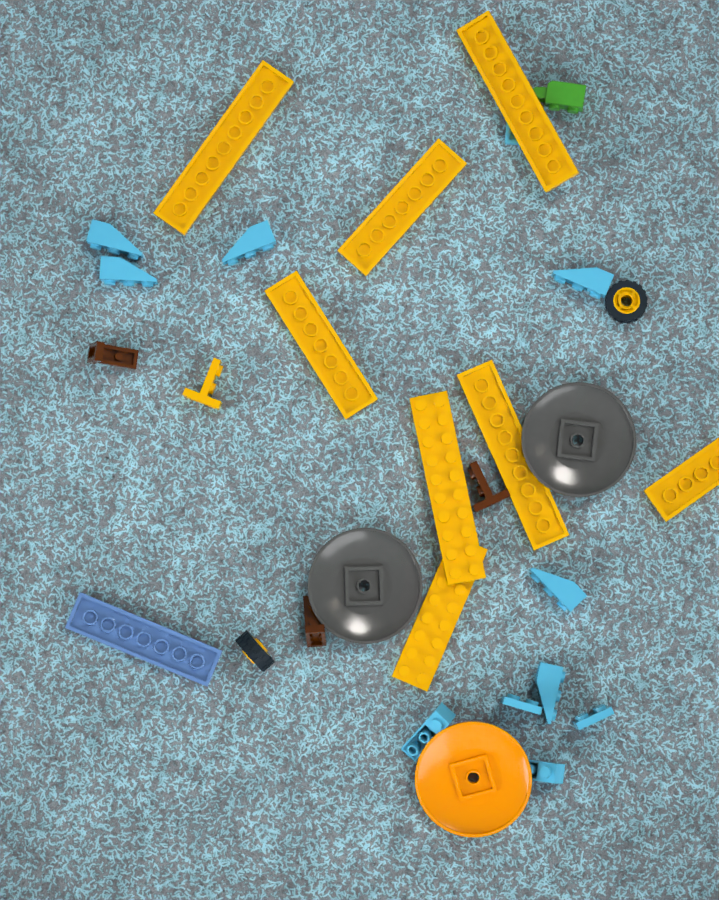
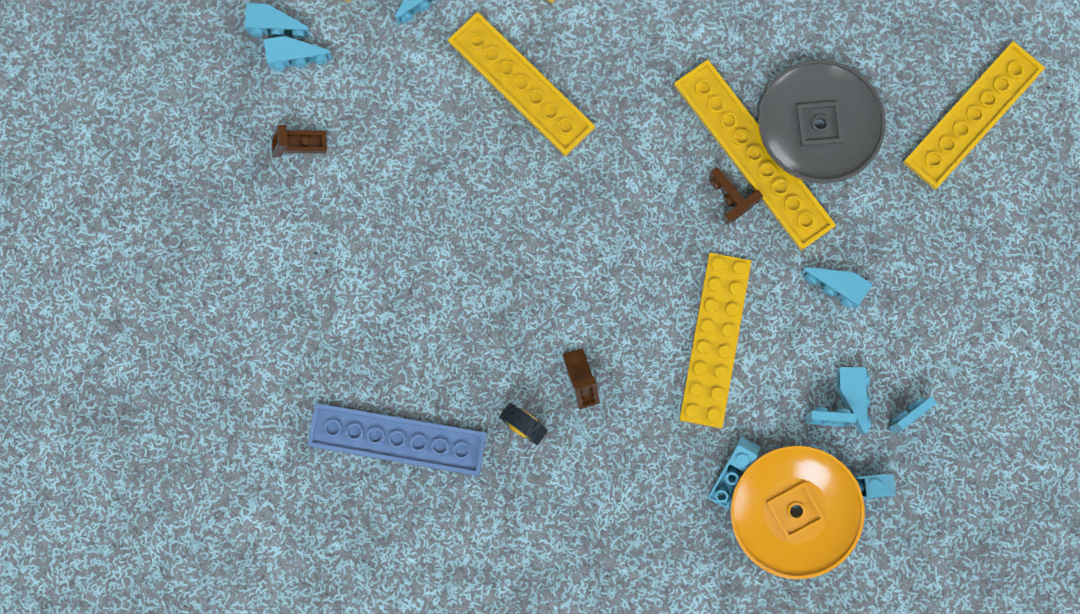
camera: 10 degrees left, 5 degrees down
yellow bracket [182,358,224,410] -> none
dark grey dish [307,528,423,644] -> none
yellow plate [409,391,486,586] -> none

